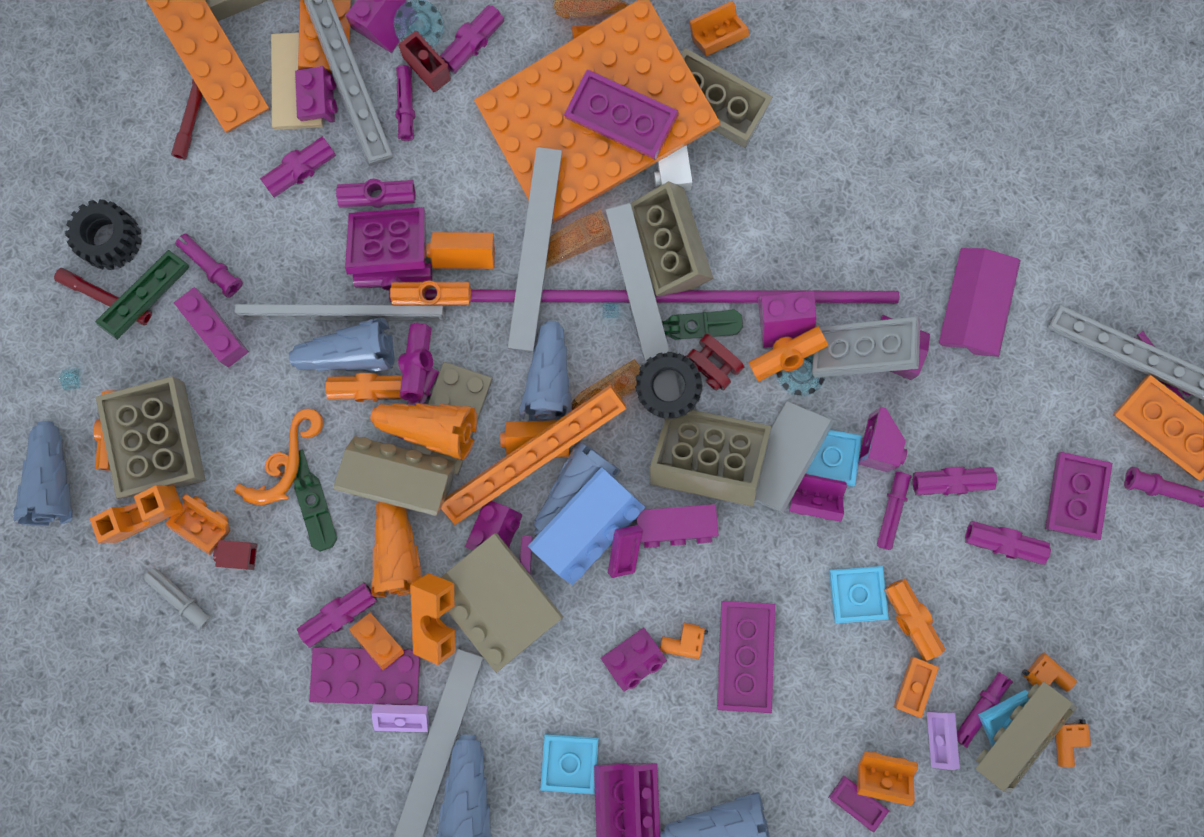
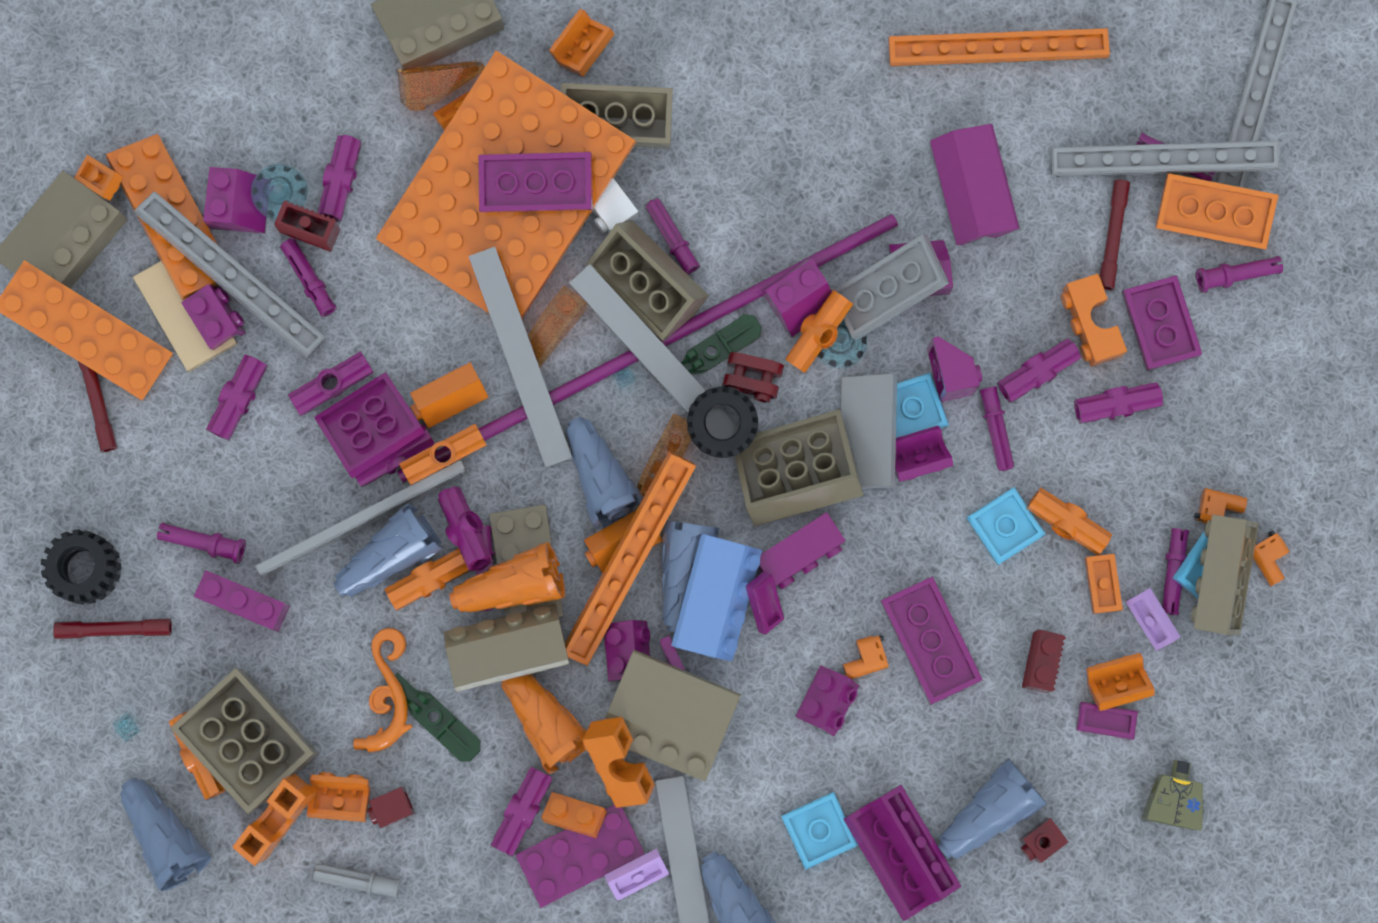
camera: 30 degrees left, 0 degrees up
dark green tile [95,250,189,340] -> none
none -> magenta axle [646,198,700,275]
none -> orange plate [888,28,1110,66]
none -> dark red brick [1022,629,1066,693]
none -> orange arch [1060,273,1127,367]
none -> dark red piece [1099,179,1130,291]

